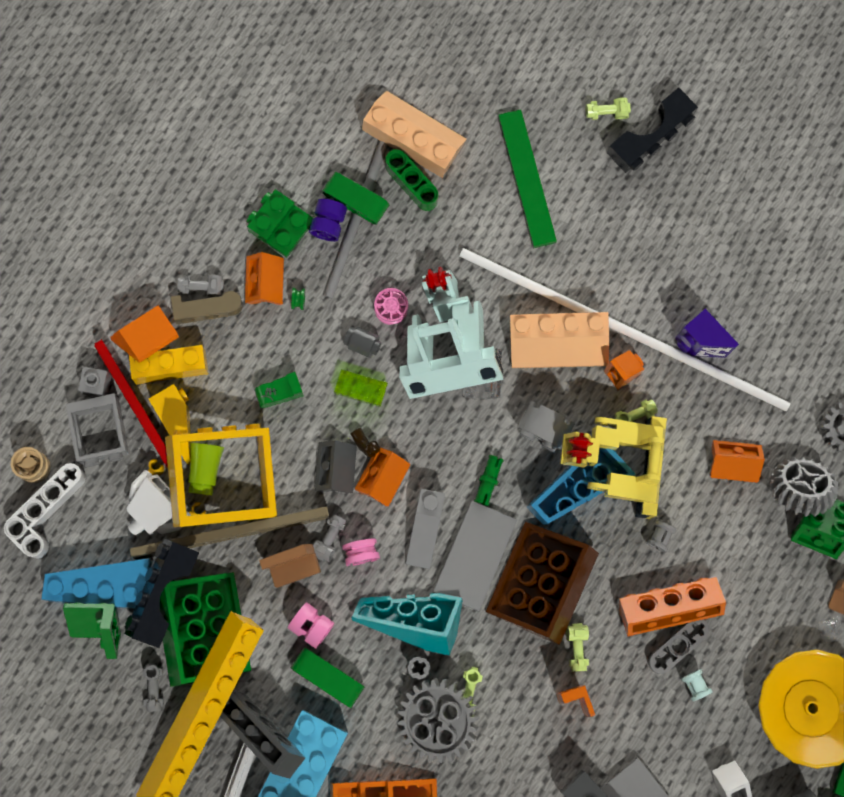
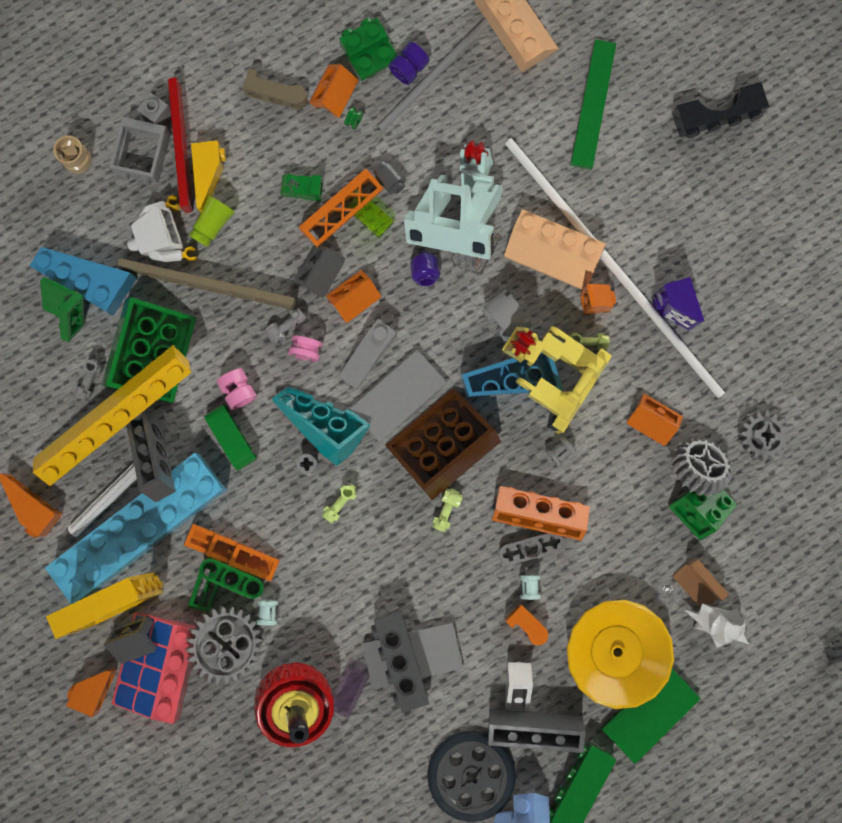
camera: 30 degrees right, 5 degrees up
white beam [4,463,86,559] -> none
orange slope [110,305,179,363] -> none
black arch [124,539,199,648] -> none
yellow brick [129,345,209,385] -> none
yellow window [165,424,277,527] -> none
light grey bar [177,275,224,297] -> none
medium nougat panel [259,544,321,588] -> none
green beam [321,172,390,225] -> none
dark brown arm [350,428,380,457] -> none
bright pink wheel [374,288,408,325] -> none
green beam [386,149,438,211] -> none
light grey gear [397,678,480,763] -> none
green pin [474,455,504,507] -> none
orange panel [556,685,595,717] -> none
yellowish green bar [585,98,631,120] -> none
none -> orange fence [299,168,384,248]
none -> dark purple head [410,251,441,286]
none -> orange leg [504,604,548,646]

